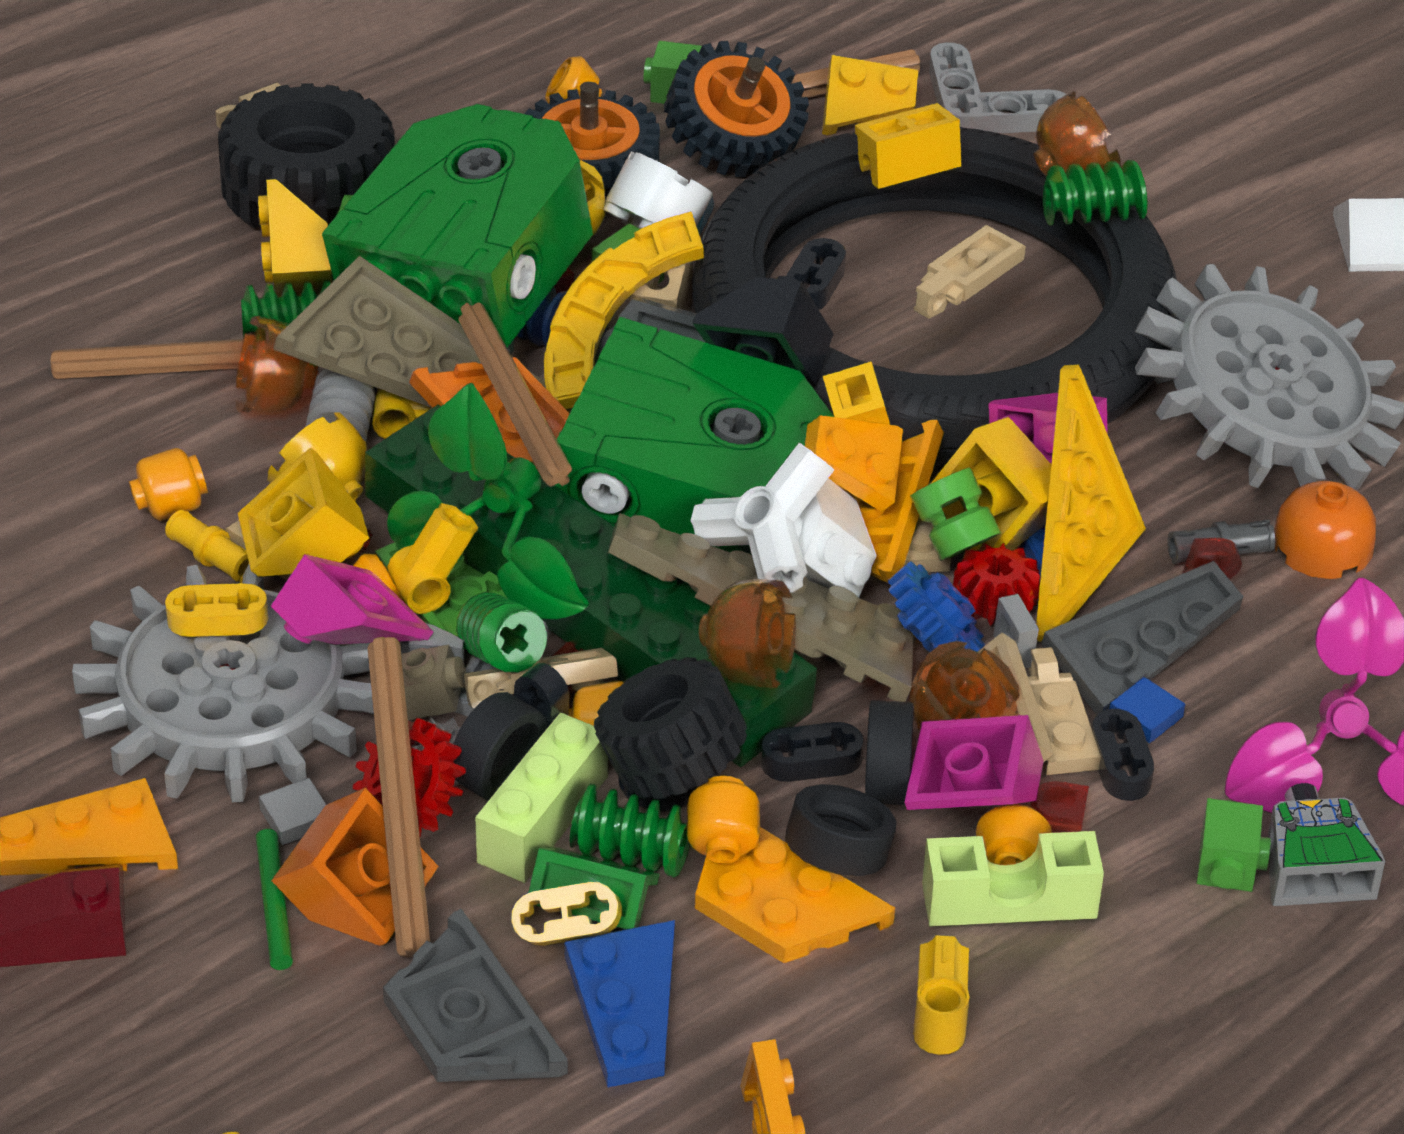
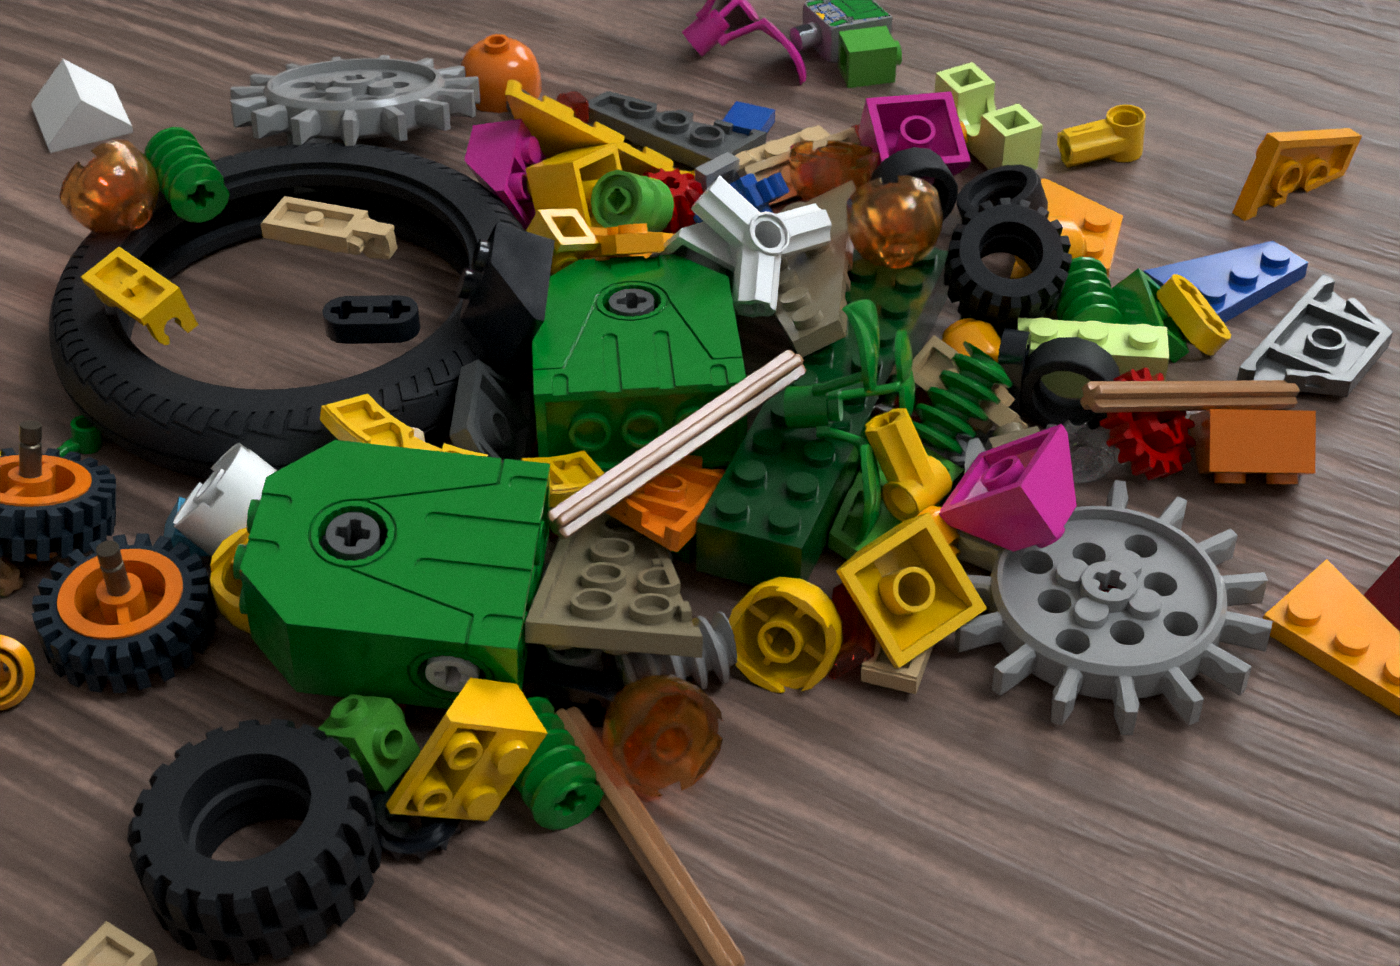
camera: 110 degrees left, 0 degrees up
light orange head [128,448,208,521] -> none
yellow pin [165,510,249,583] -> none
yellow beam [165,583,269,637] -> none
green bar [256,829,293,970] -> none
light grey tile [259,778,326,845] -> none
black beam [1092,709,1154,801] -> none

